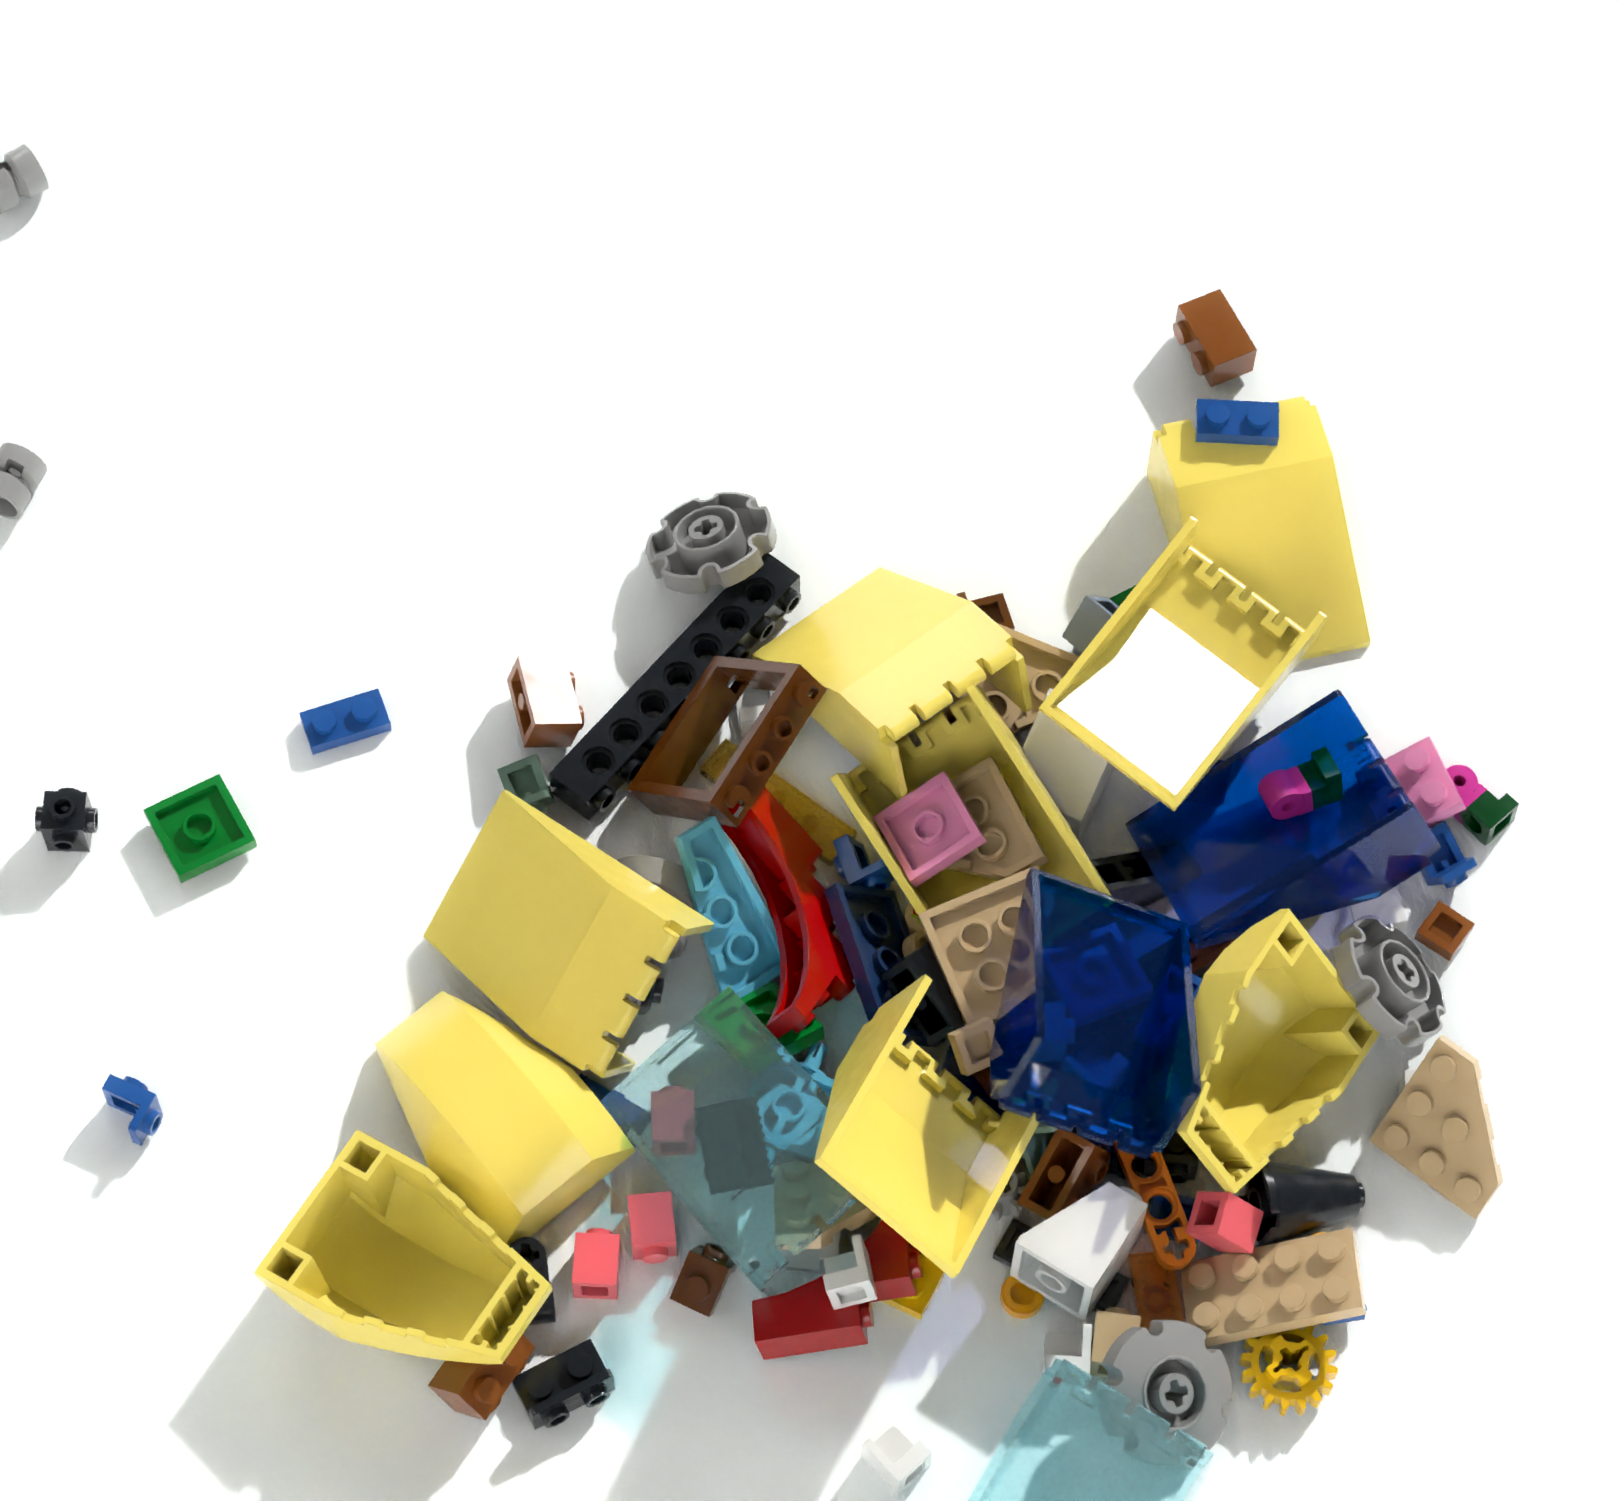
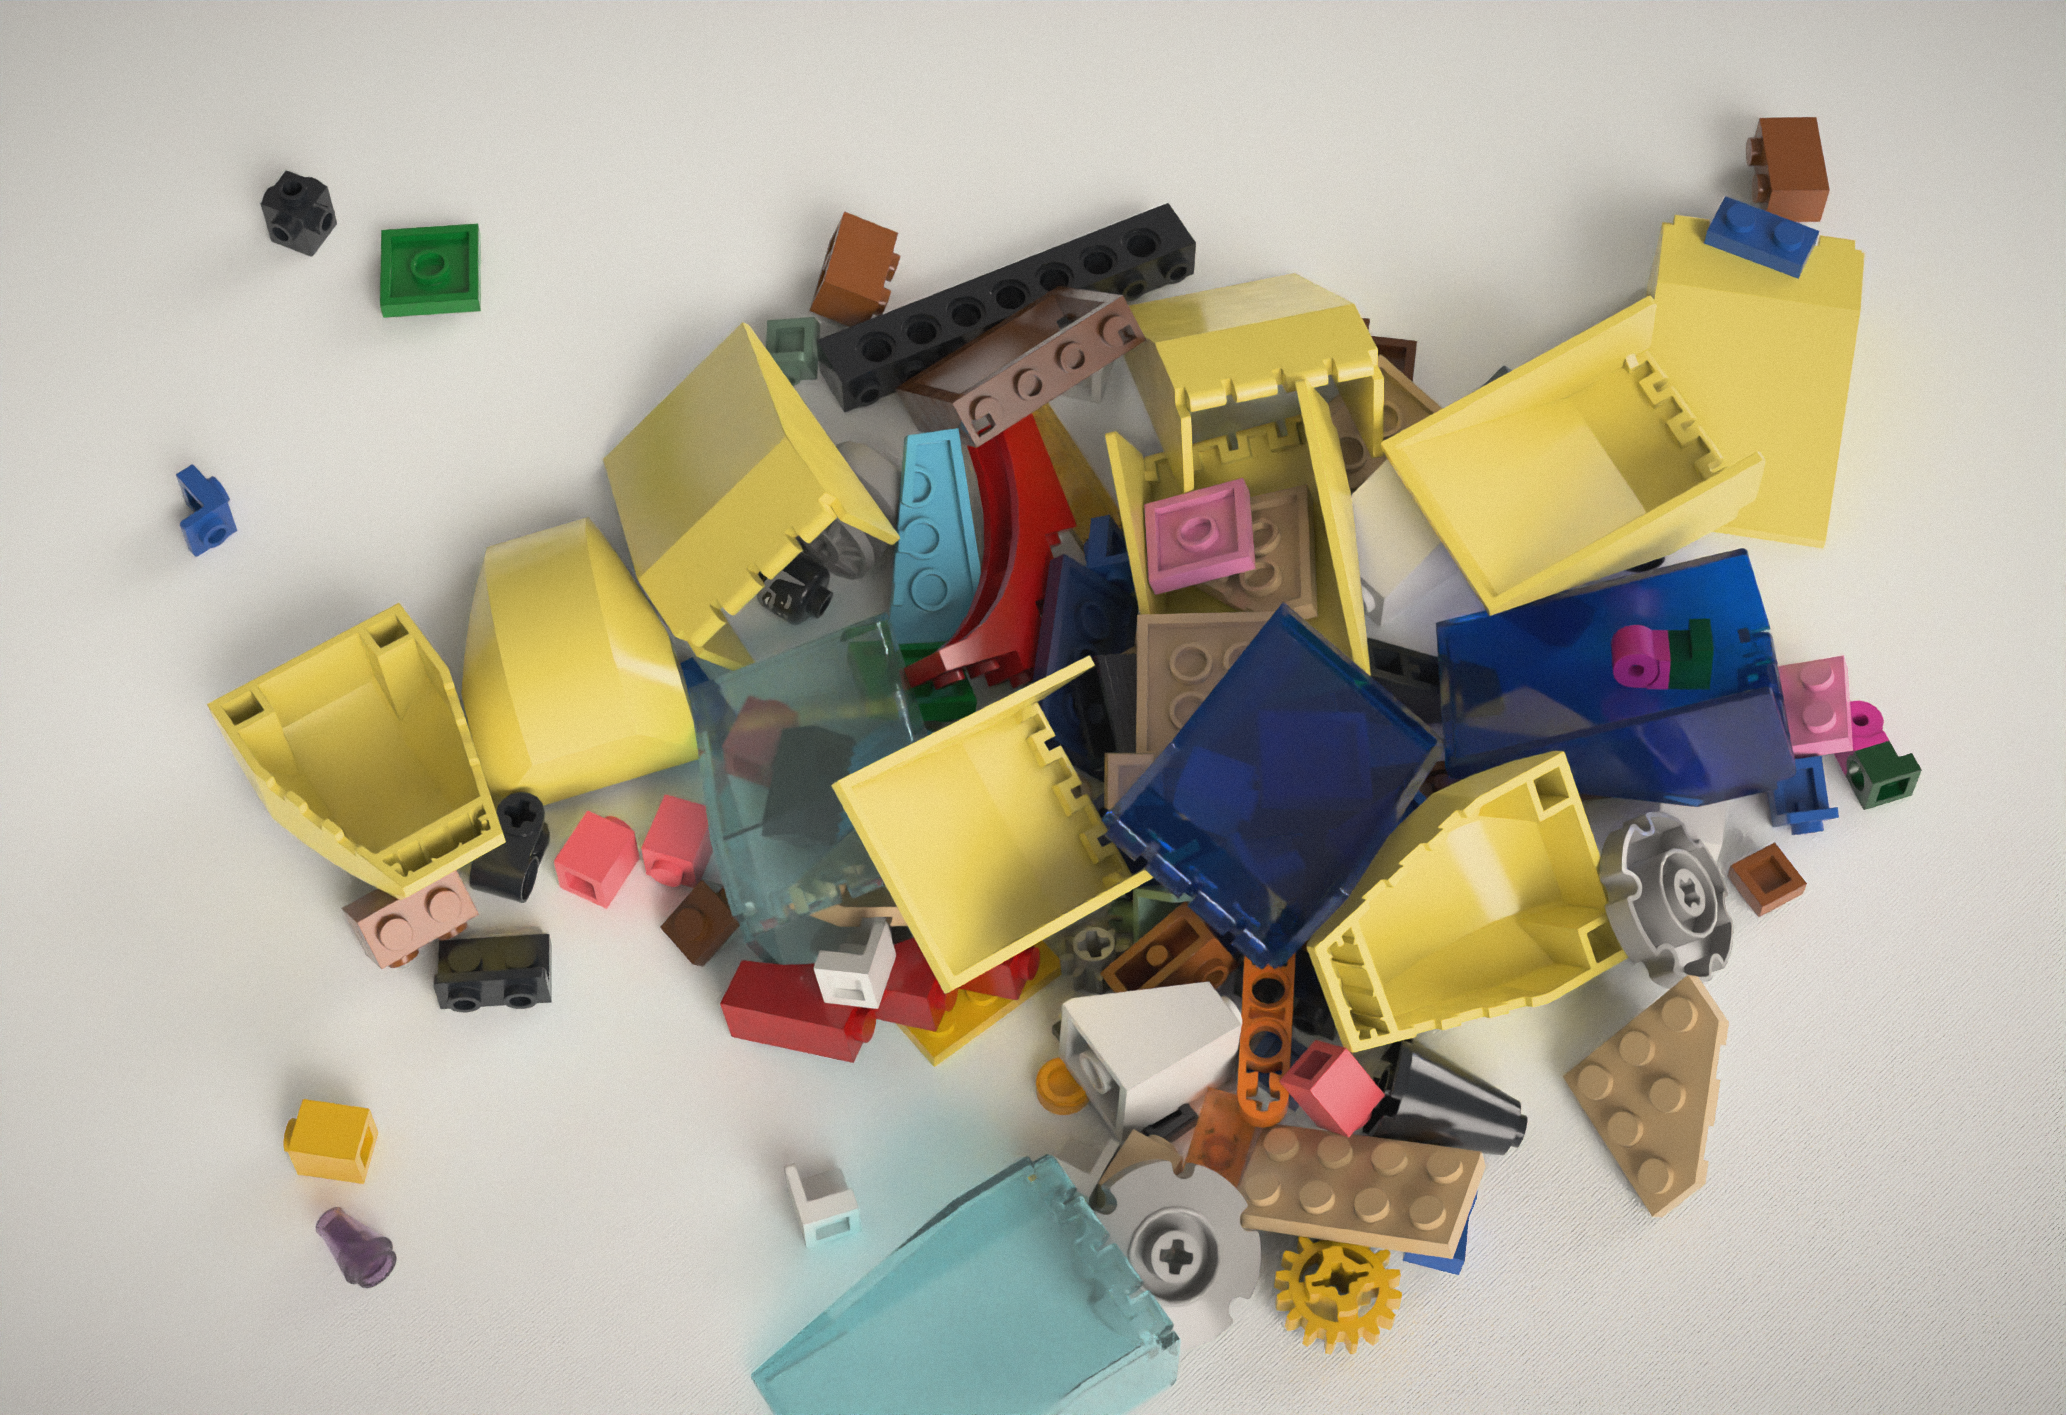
camera: 25 degrees right, 5 degrees down
blue plate [299,688,392,755] -> none
light grey piece [646,492,777,594] -> none

